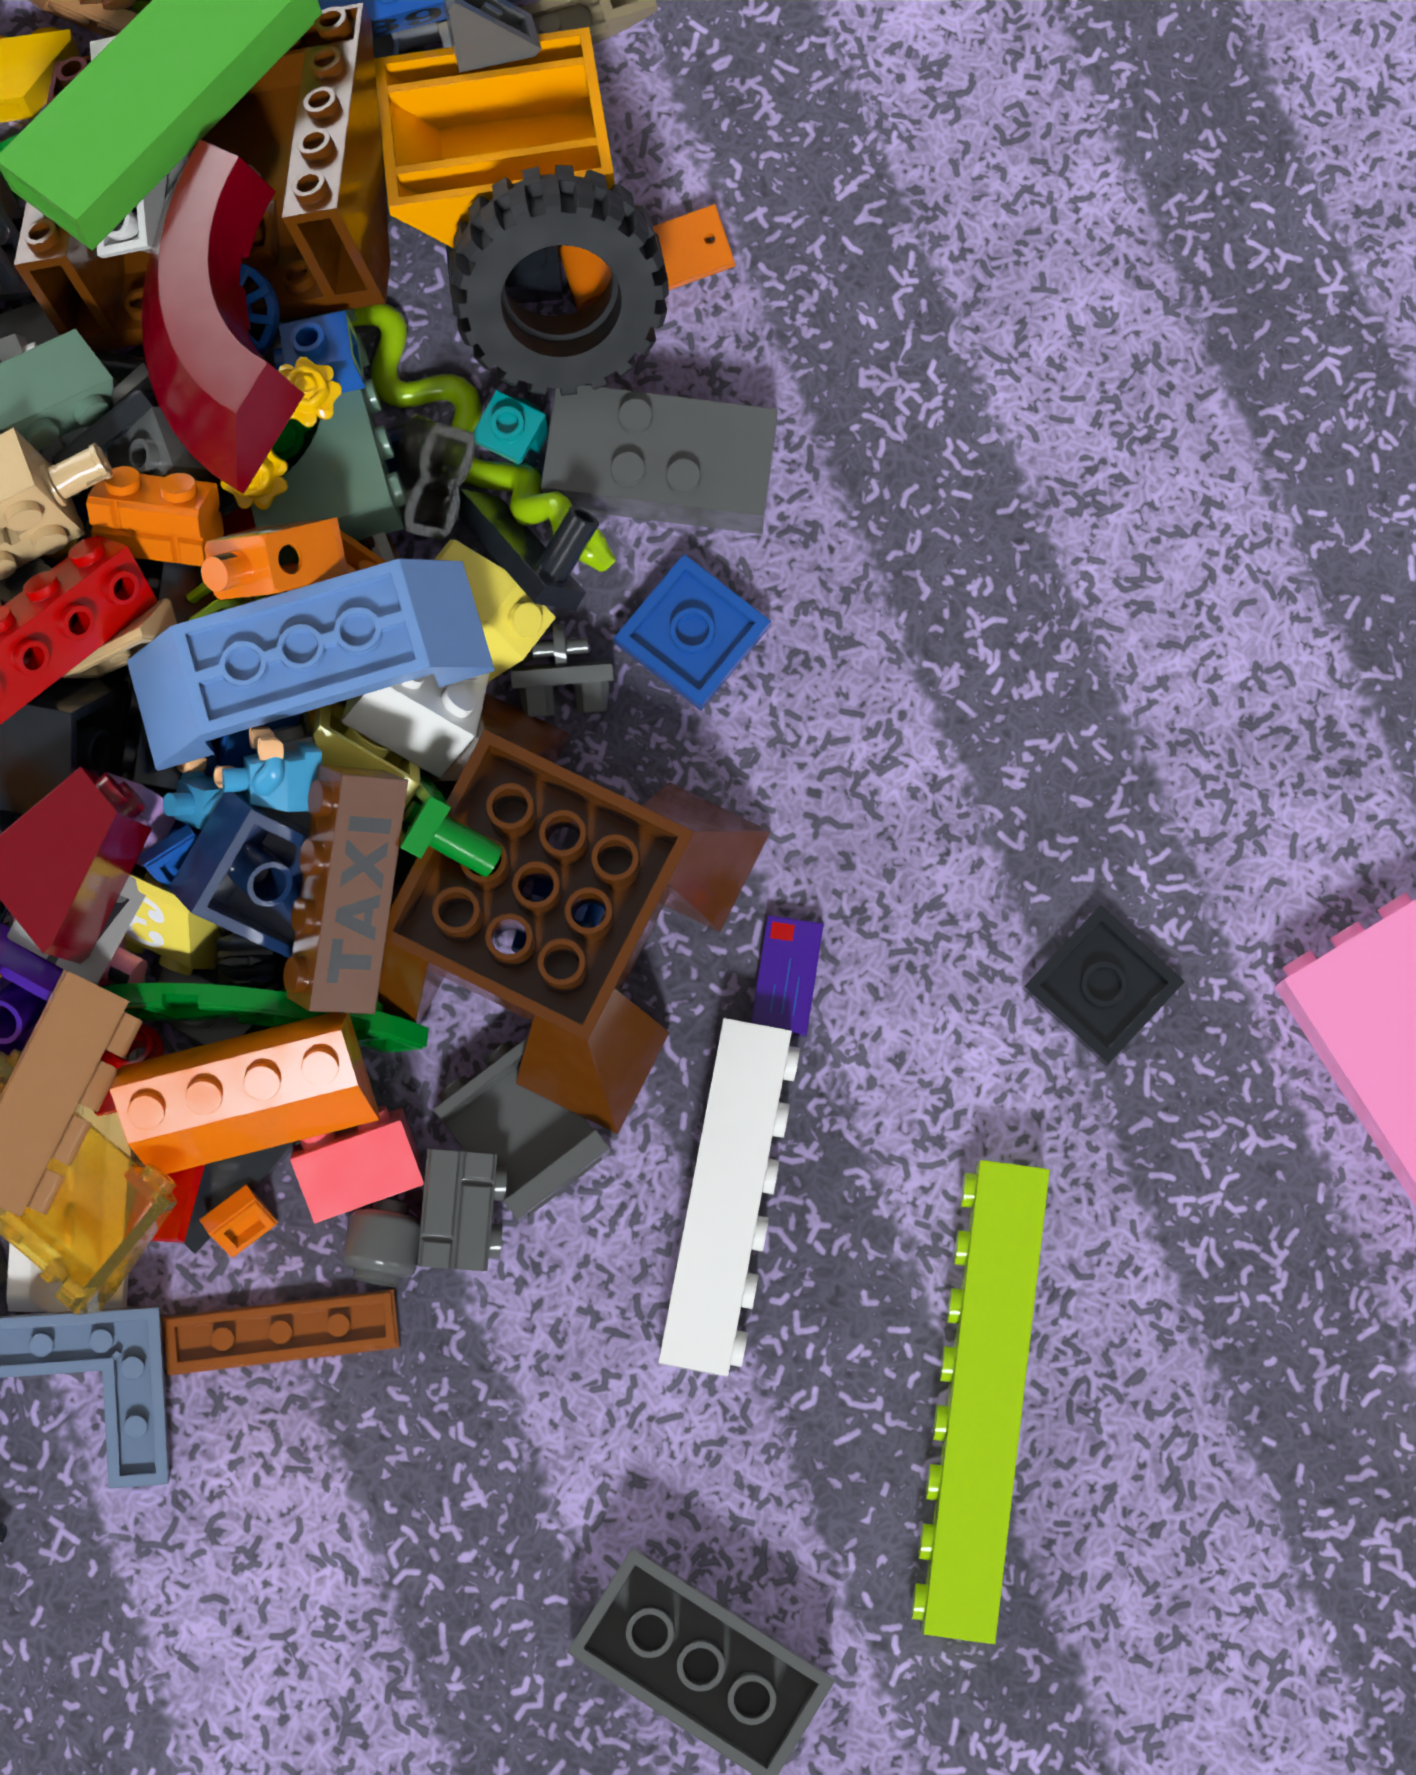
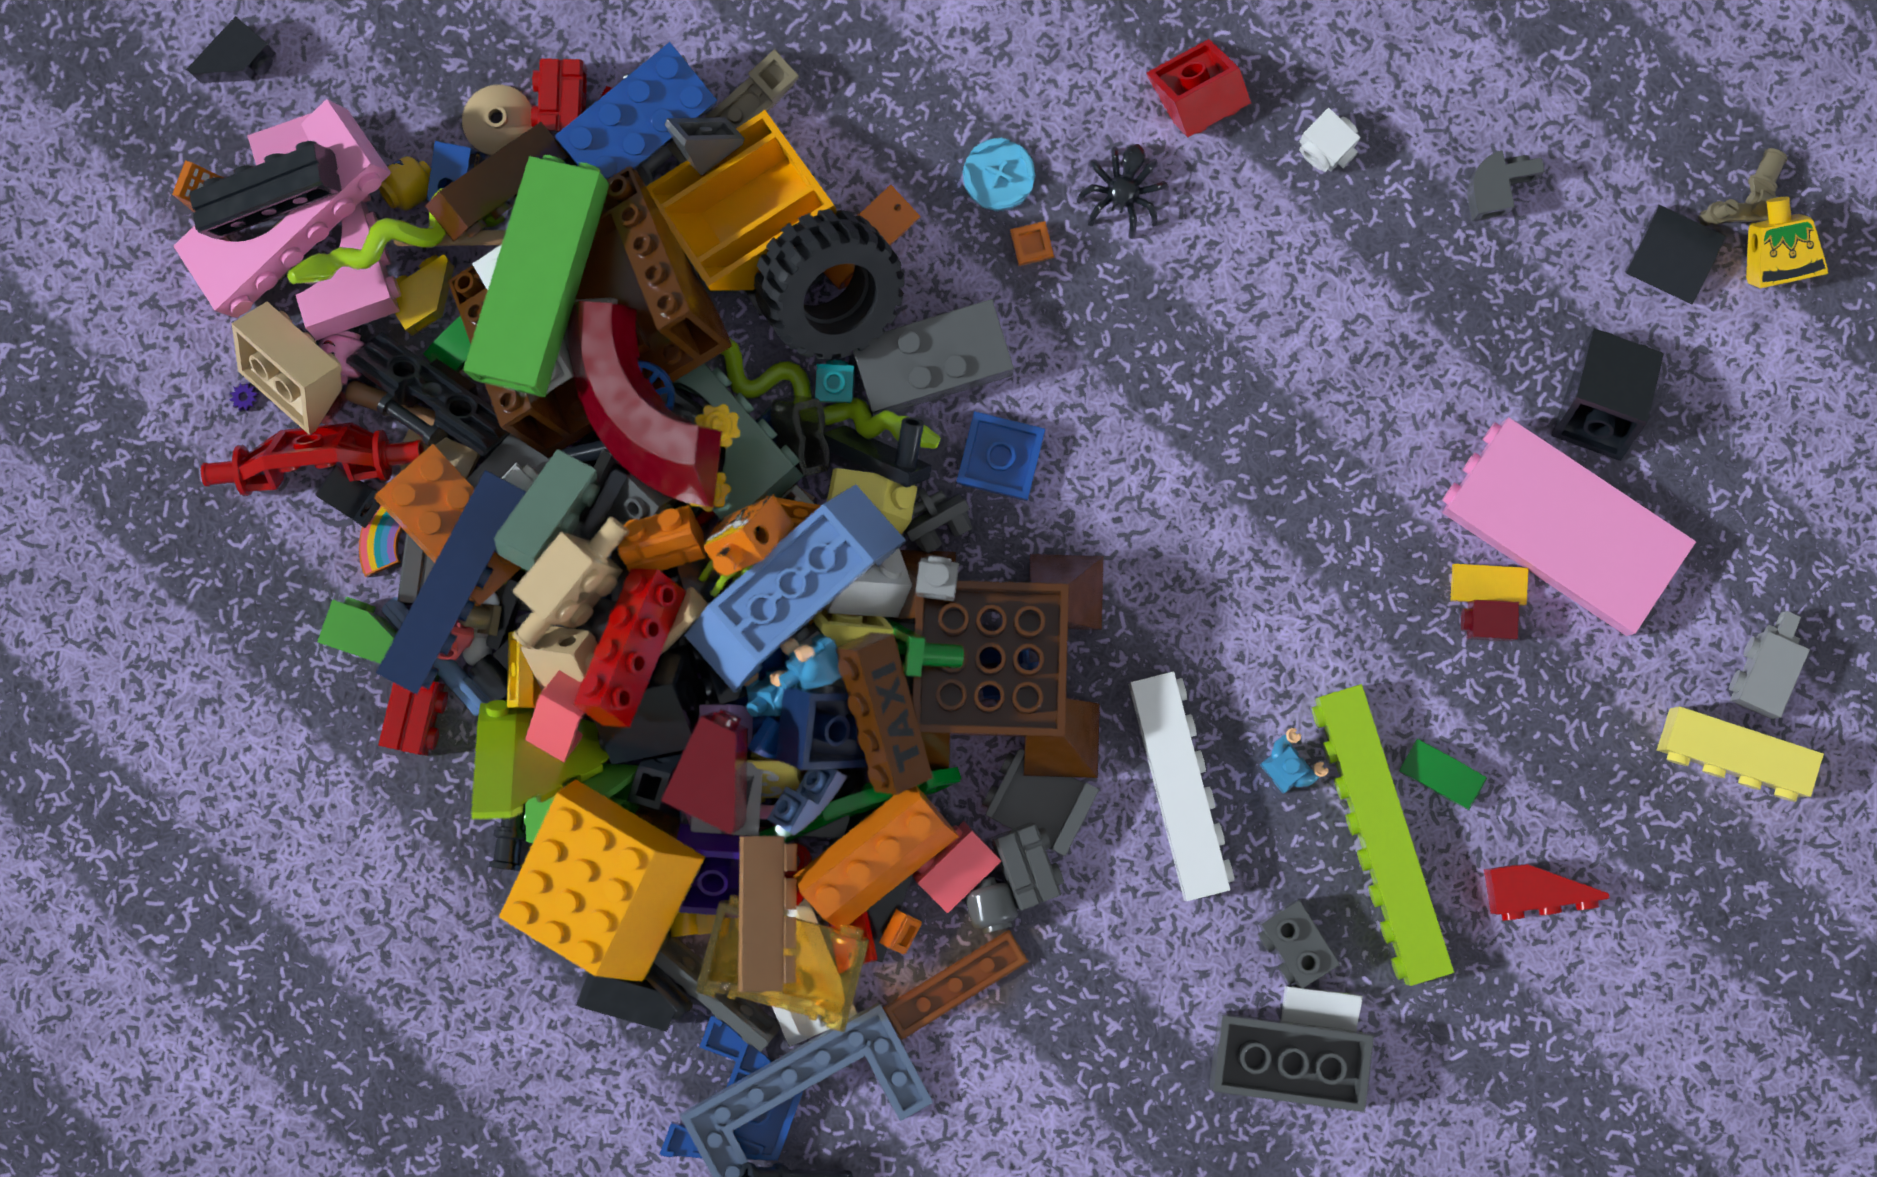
camera: 20 degrees left, 5 degrees up
blue brick [273,310,366,393] -> none
dark purple tile [751,915,824,1037] -> none
black tile [1022,905,1185,1066] -> none
none -> medium blue slope [767,769,847,835]
none -> light grey brick [916,557,959,601]
none -> medium azure tile [963,138,1035,211]
none -> orange tile [1010,221,1054,266]
none -> black animal [1076,144,1169,239]
none -> red slope [1146,39,1251,138]
none -> dark grey brick [1257,900,1340,989]
none -> dark azure piece [1259,728,1329,794]
none -> white slope [1281,985,1363,1031]
none -> white brick [1299,107,1360,172]
none -> green slope [1399,739,1487,811]
none -> yellow tile [1451,564,1528,606]
none -> dark red brick [1461,600,1519,642]
none -> red slope [1484,864,1610,921]

